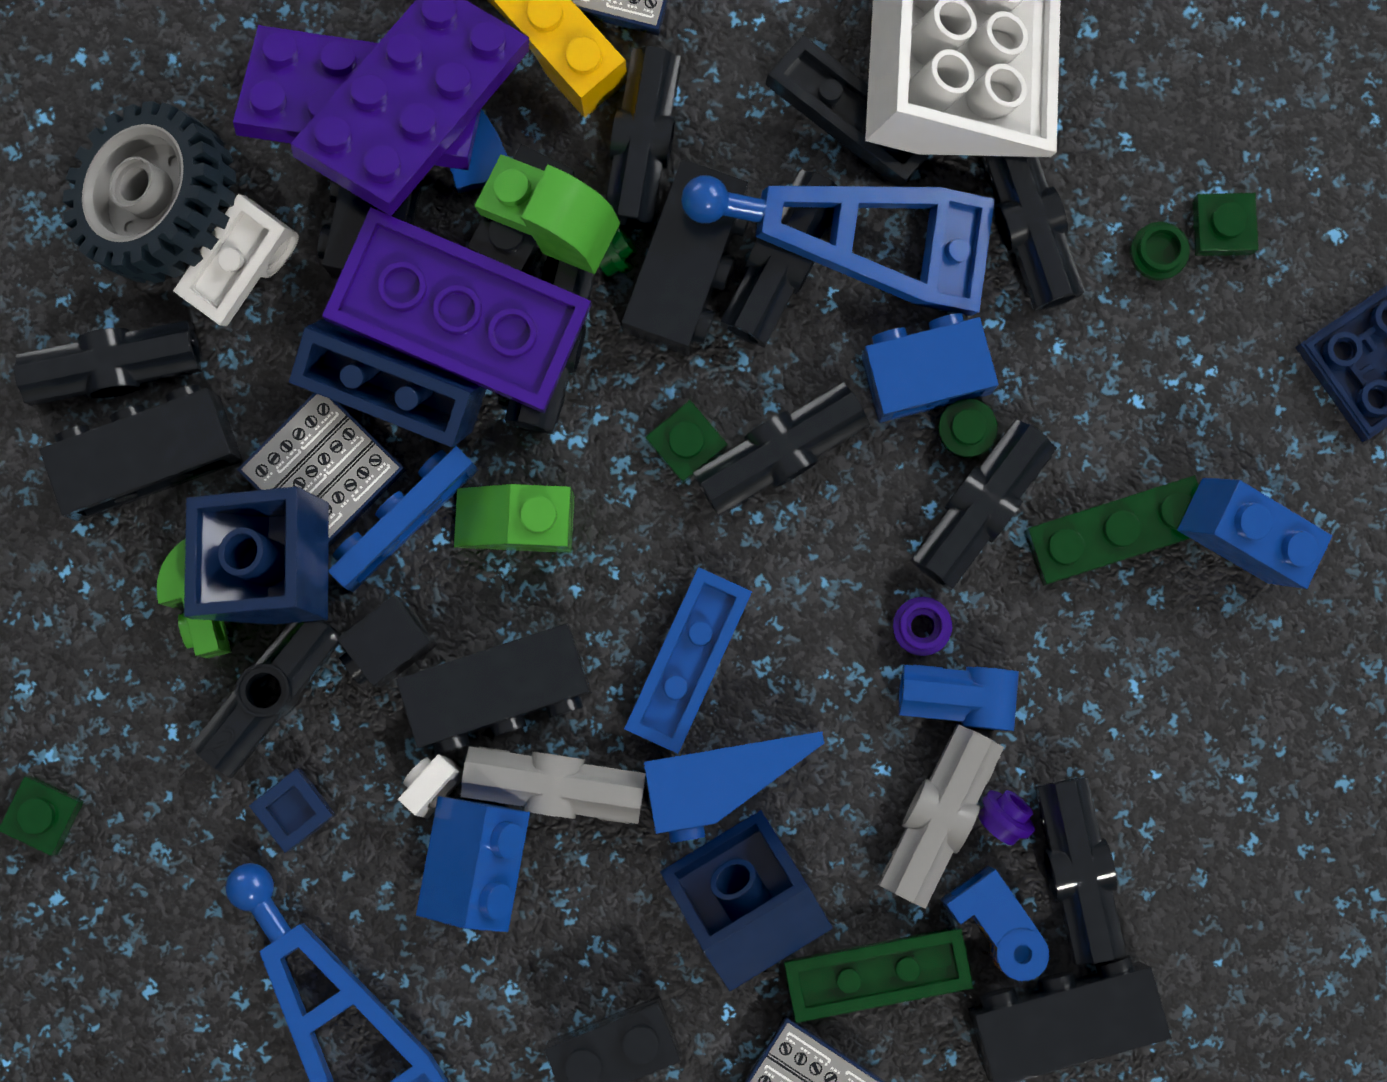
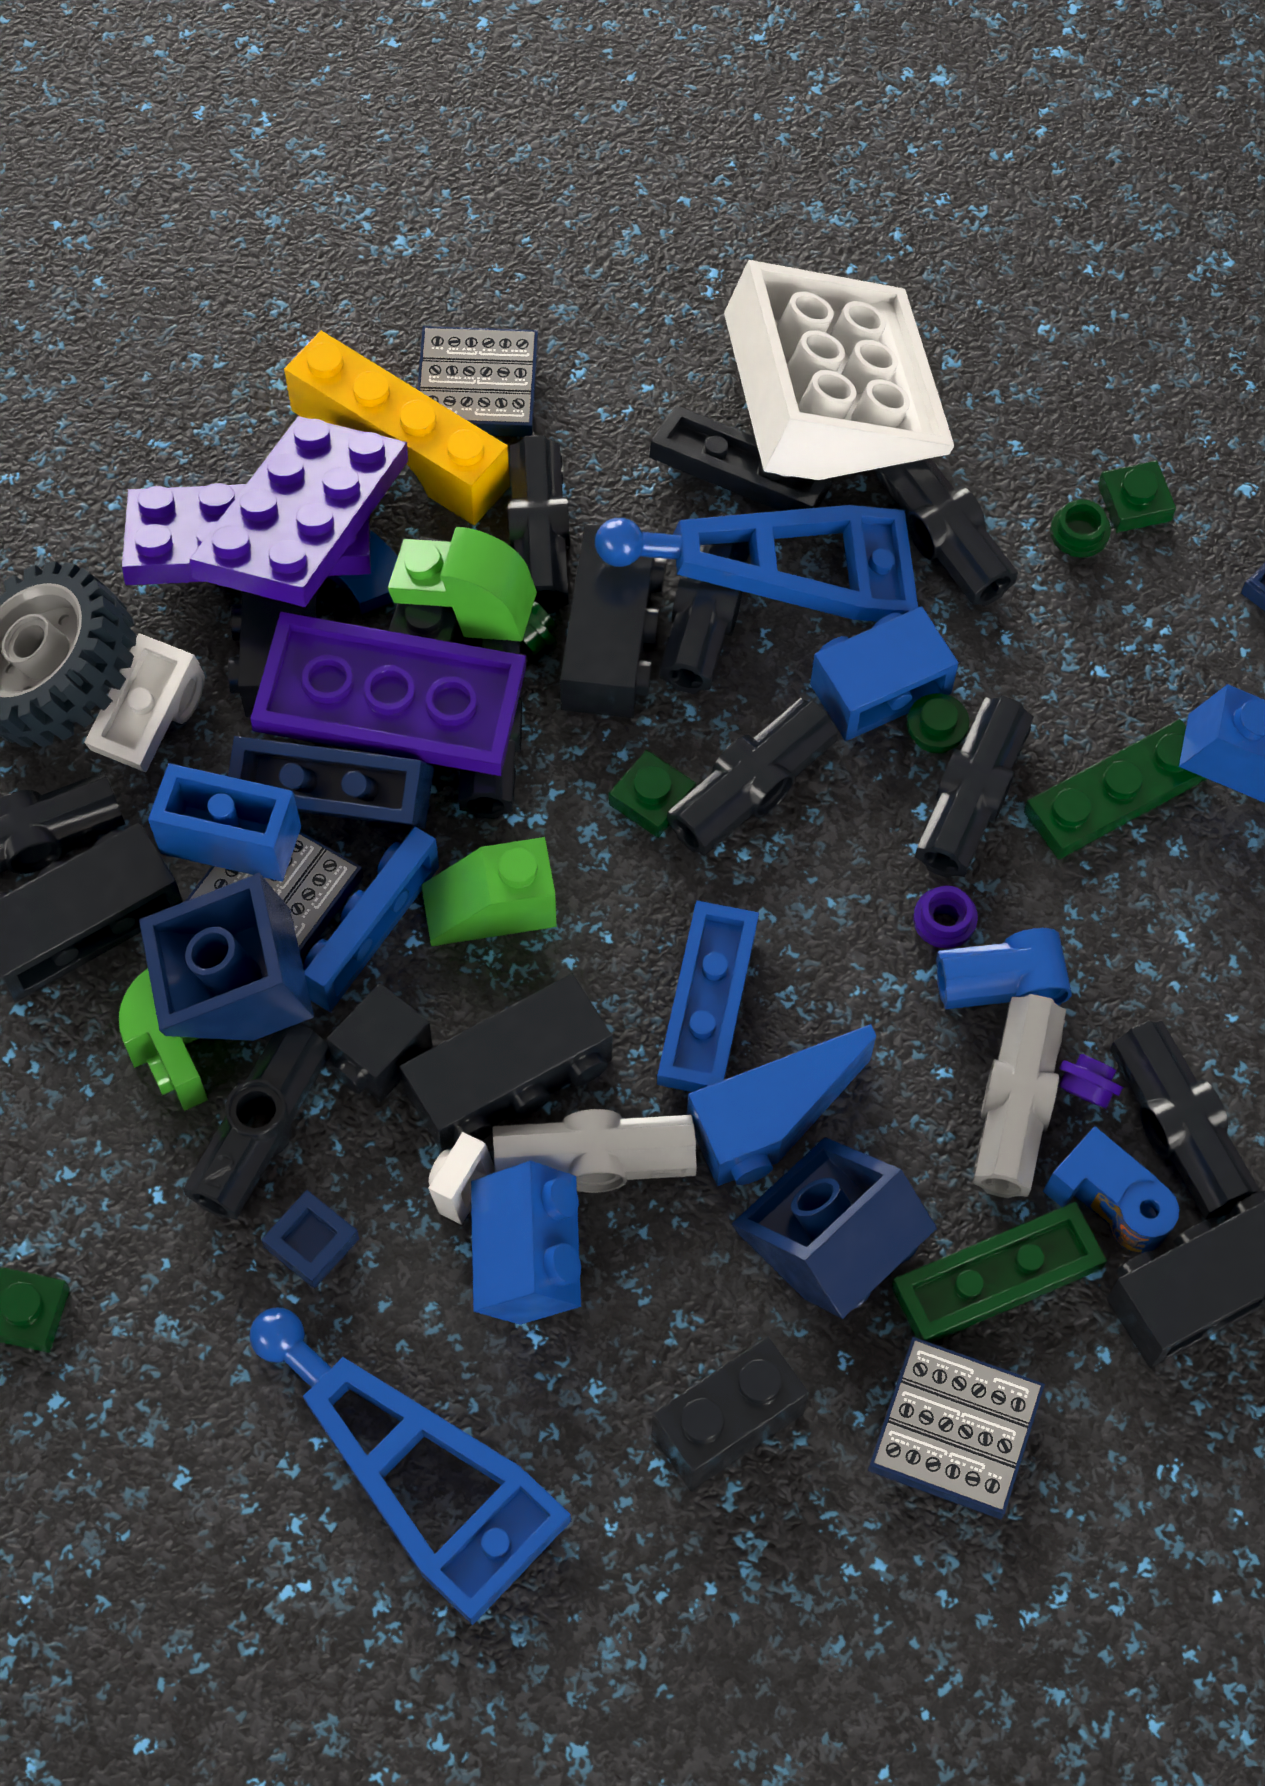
camera: 15 degrees left, 20 degrees down
none -> blue brick [148,763,301,882]

